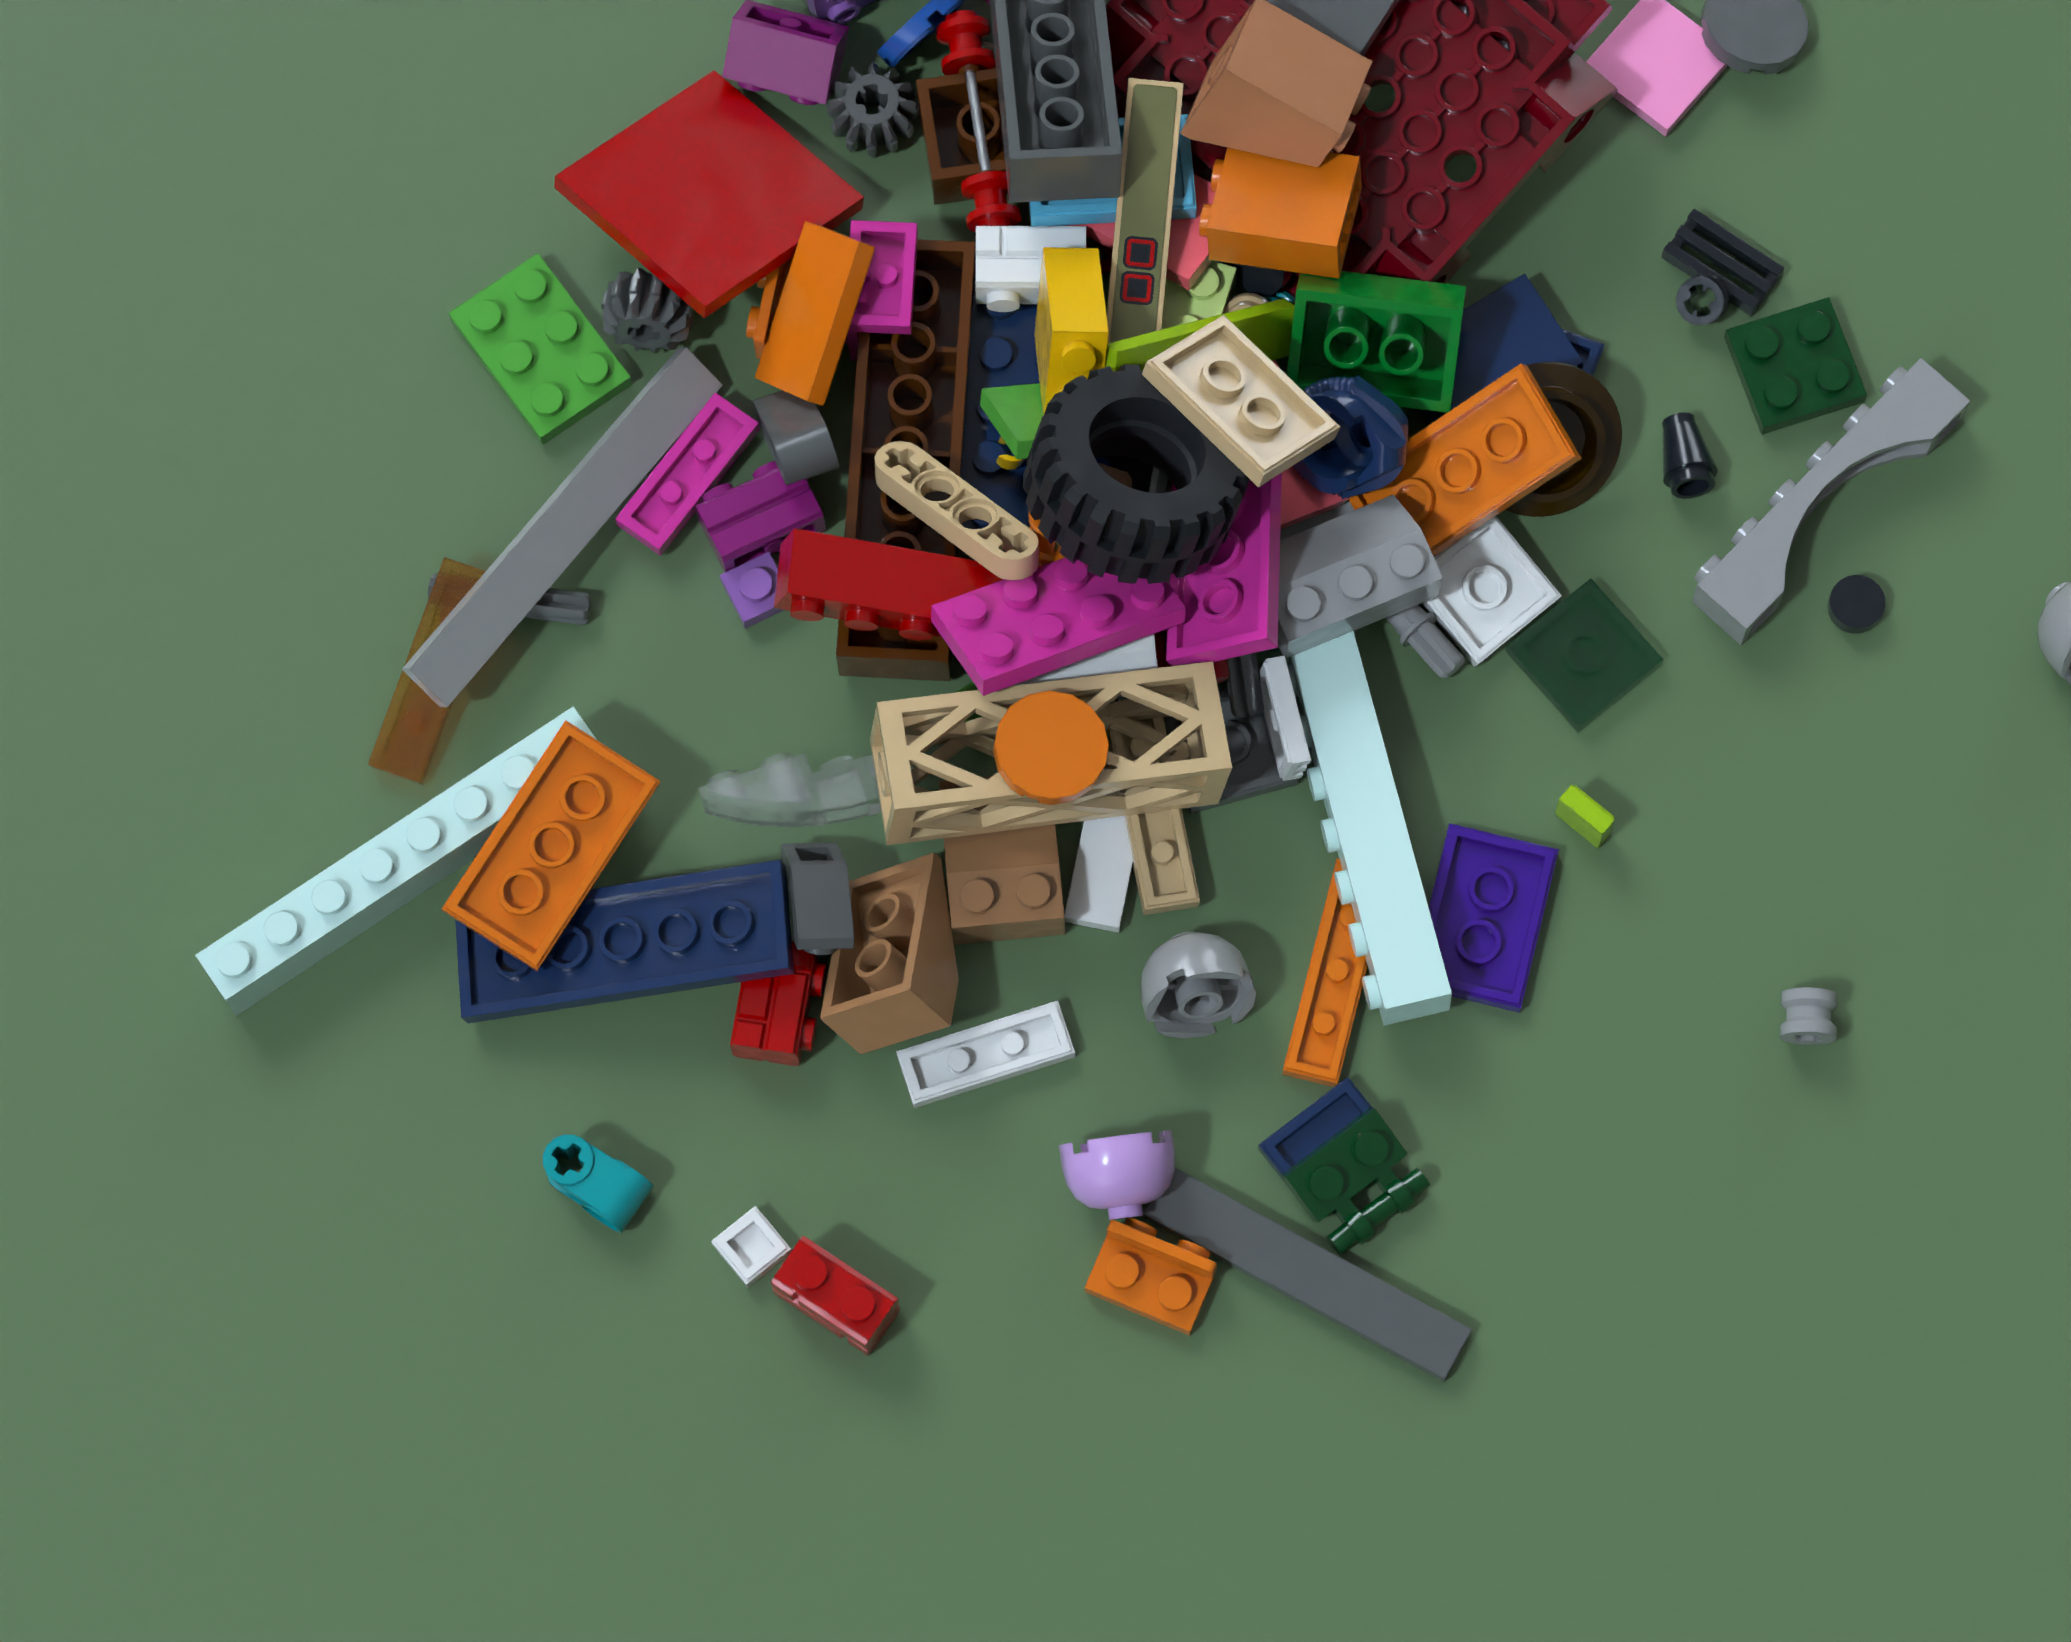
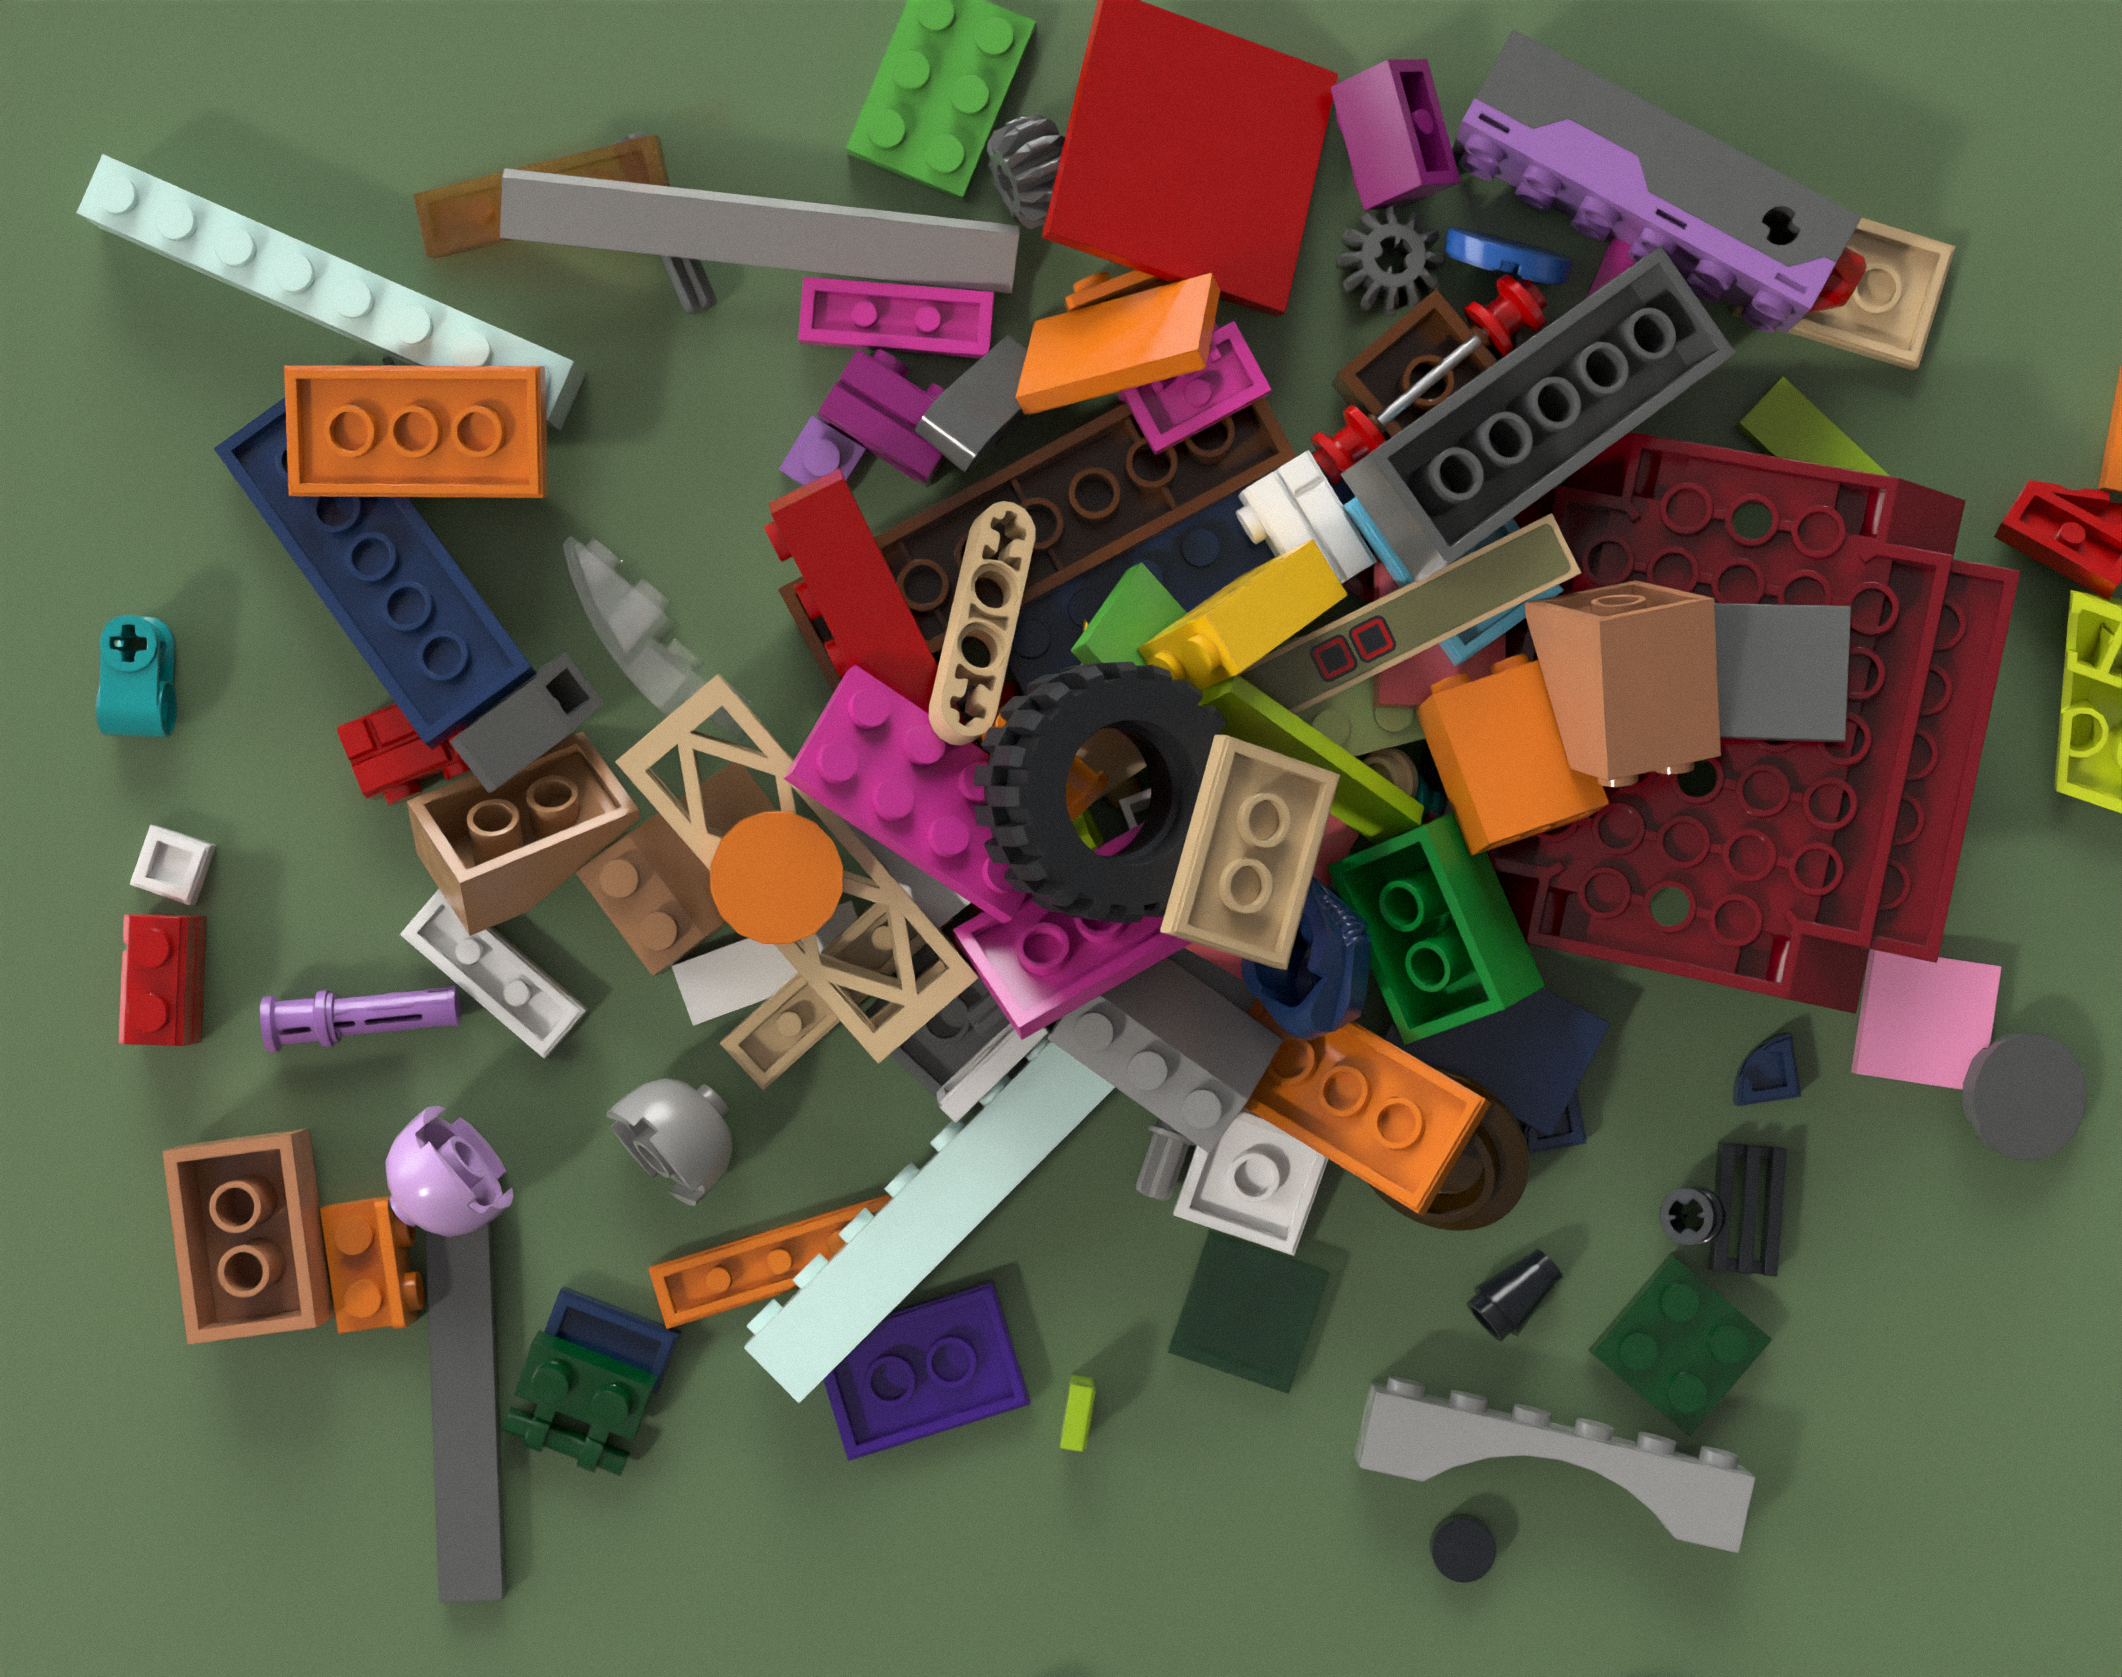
camera: 55 degrees right, 15 degrees up
none -> nougat brick [162,1128,334,1345]
none -> medium lavender pin [260,985,462,1053]
none -> dark blue tile [1733,1033,1801,1106]

